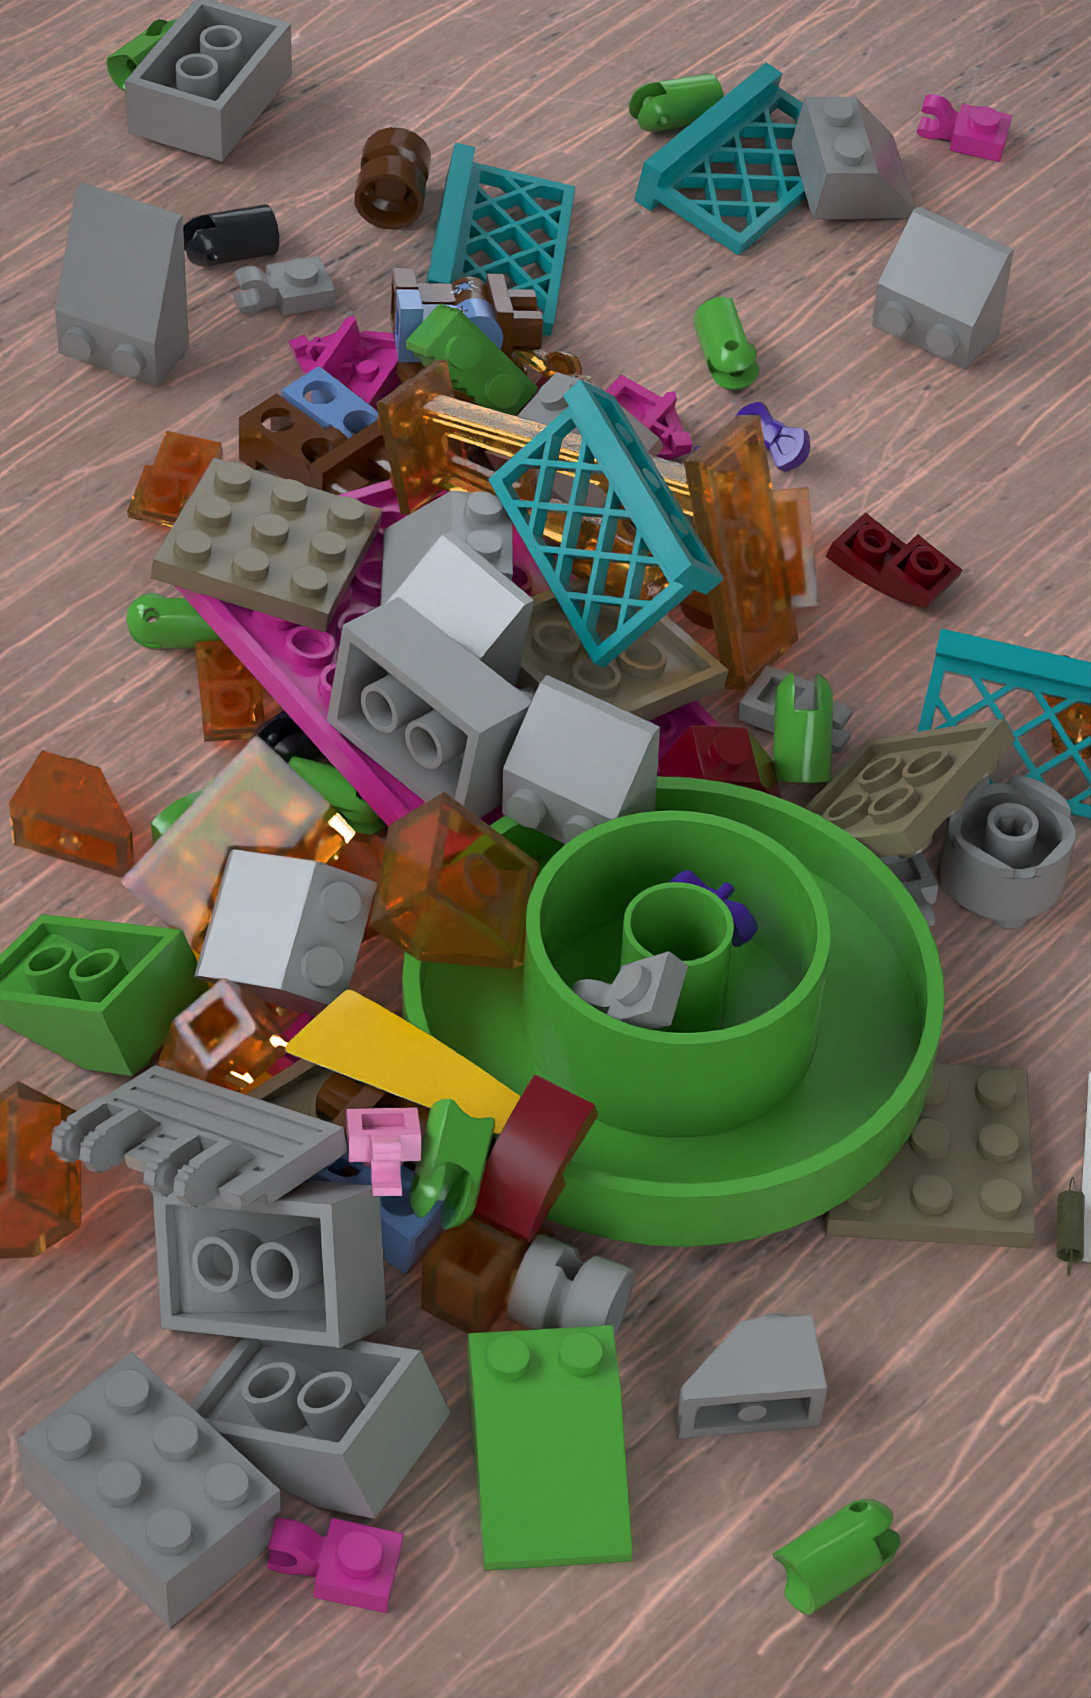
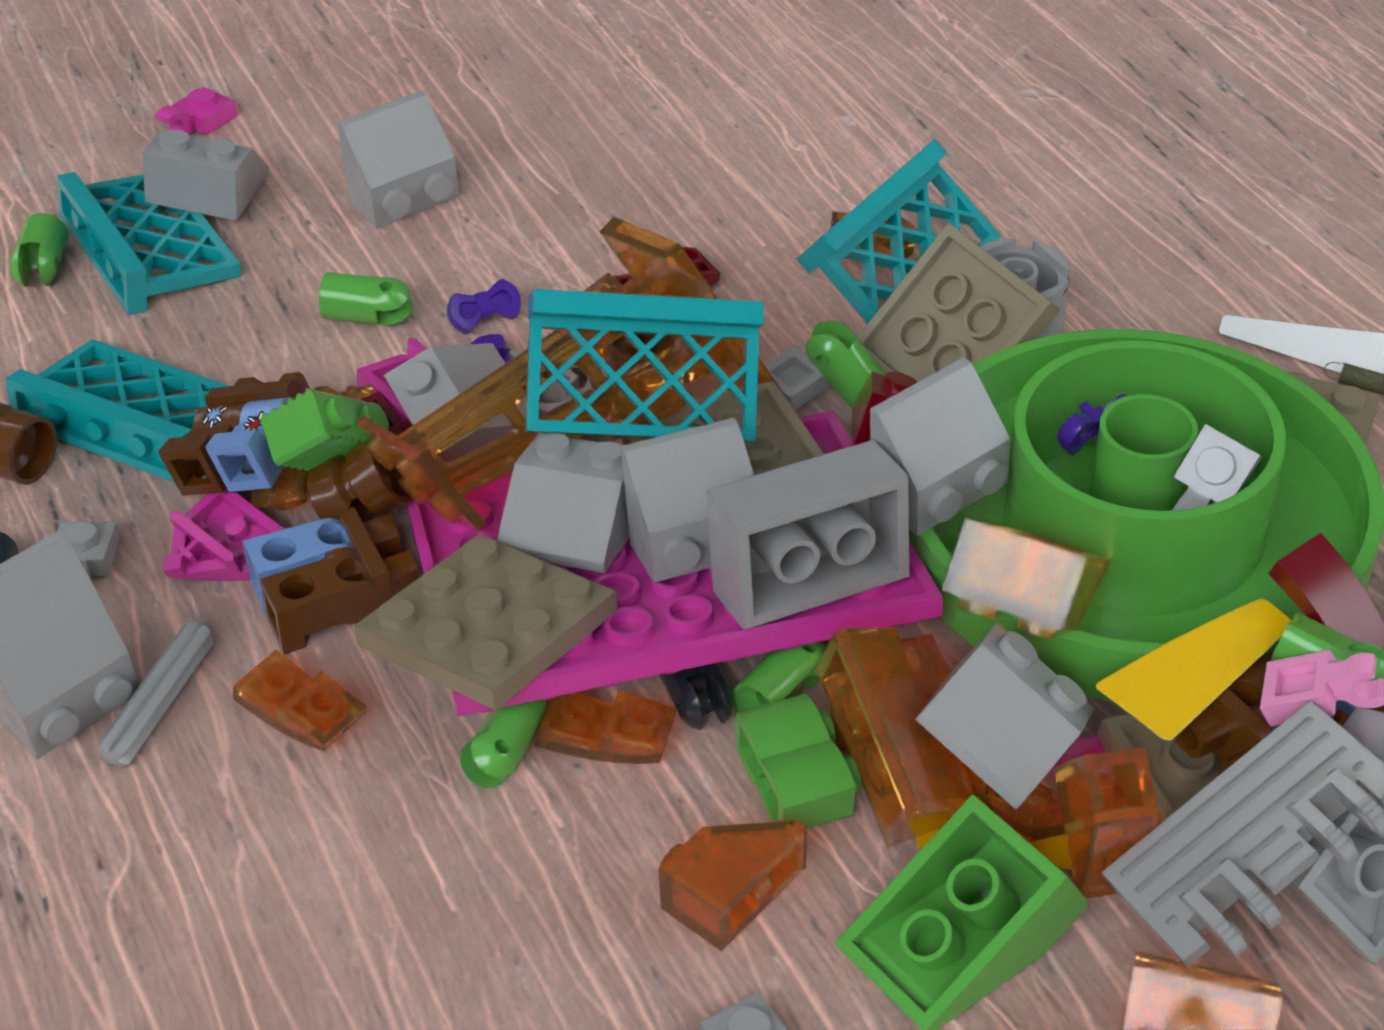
camera: 65 degrees left, 5 degrees down
none -> light grey axle [97,621,214,768]

